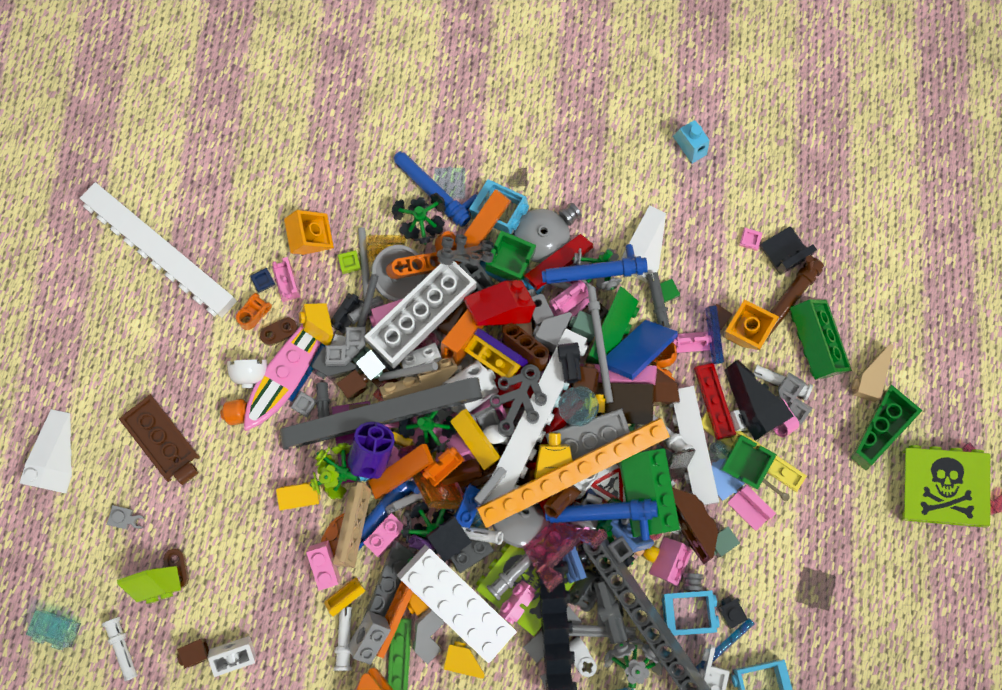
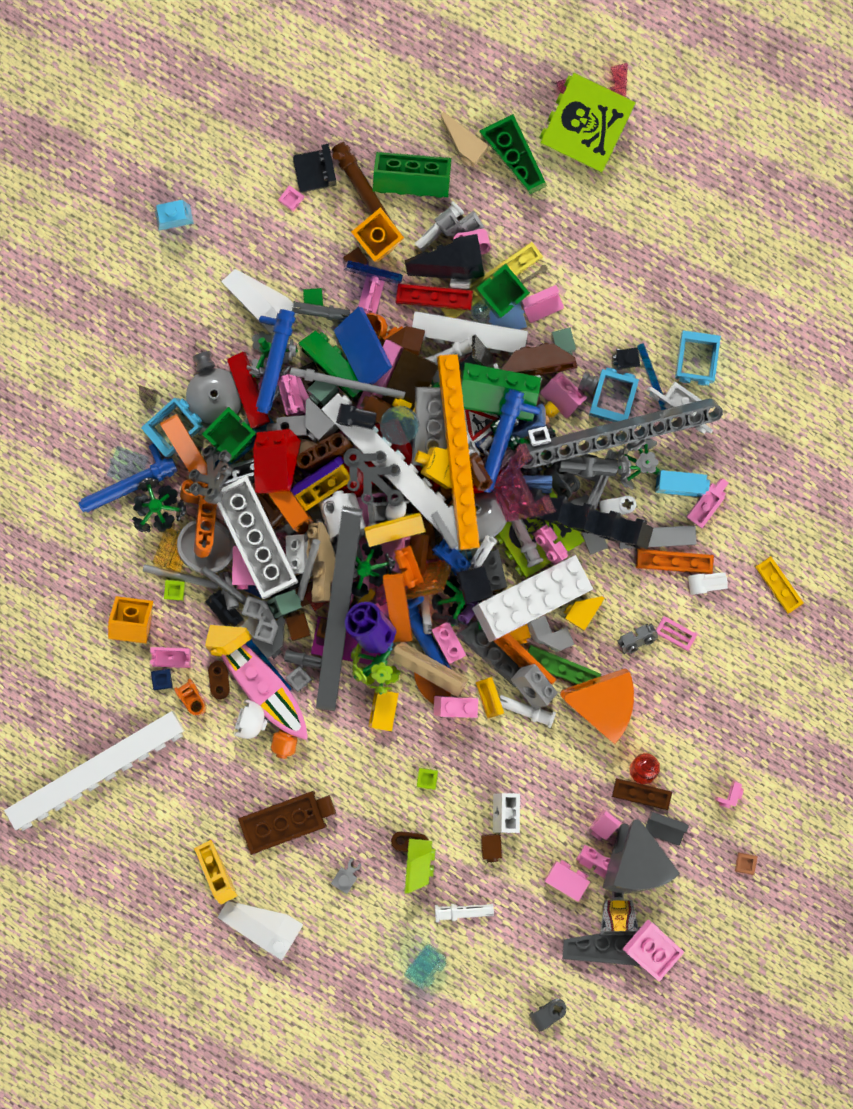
camera: 70 degrees left, 10 degrees up
clear smoke piece [796,567,836,611] -> none
none -> yellow slope [194,840,238,905]
none -> lime plate [416,768,438,790]

